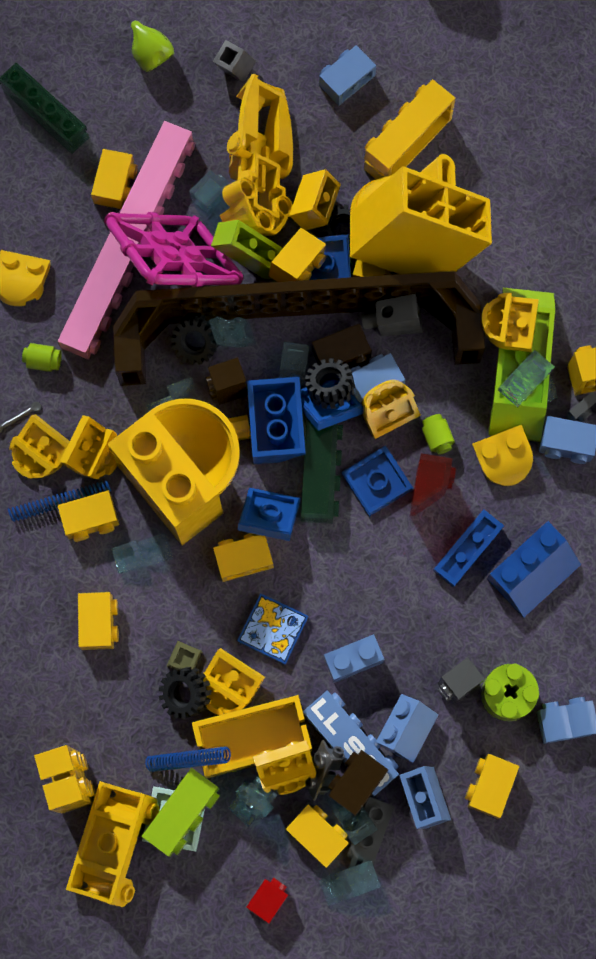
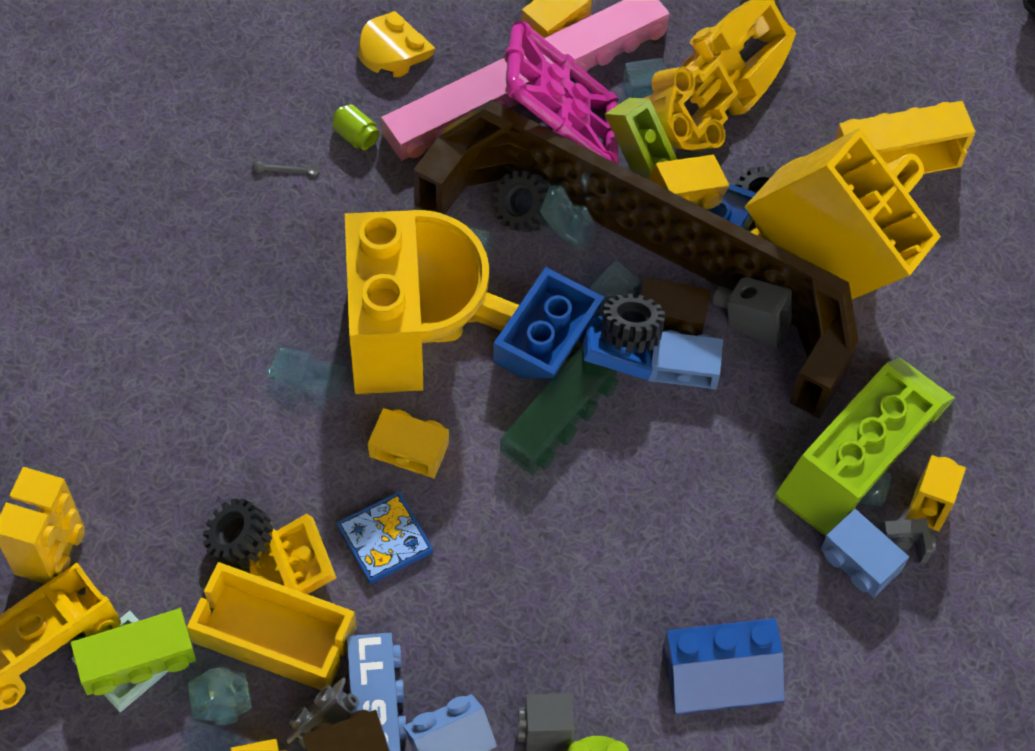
camera: 30 degrees right, 15 degrees down
blue piece [7,480,111,522] -> none
yellow slope [9,414,70,478] -> none
yellow brick [57,490,119,542] -> none
yellow slope [60,415,118,479] -> none
yellow brick [78,592,119,650] -> none
blue piece [145,746,231,772] -> none
olive tile [167,641,202,670] -> none
dark brown brick [205,357,248,405] -> none
blue tile [238,487,300,541] -> none
yellow slope [253,740,316,795] -> none
yellow brick [289,169,341,230] -> none
medium blue brick [319,45,376,106] -> none
medium blue brick [324,634,384,683] -> none
blue tile [341,445,414,517] -> none
yellow slope [361,380,421,439] -> none
clear red slope [409,453,456,516] -> none
lime brick [422,414,455,455] -> none
blue plate [433,509,504,588] -> none
yellow slope [472,424,533,486] -> none
yellow slope [482,293,539,352] -> none
clear light blue slope [498,350,555,407] -> none

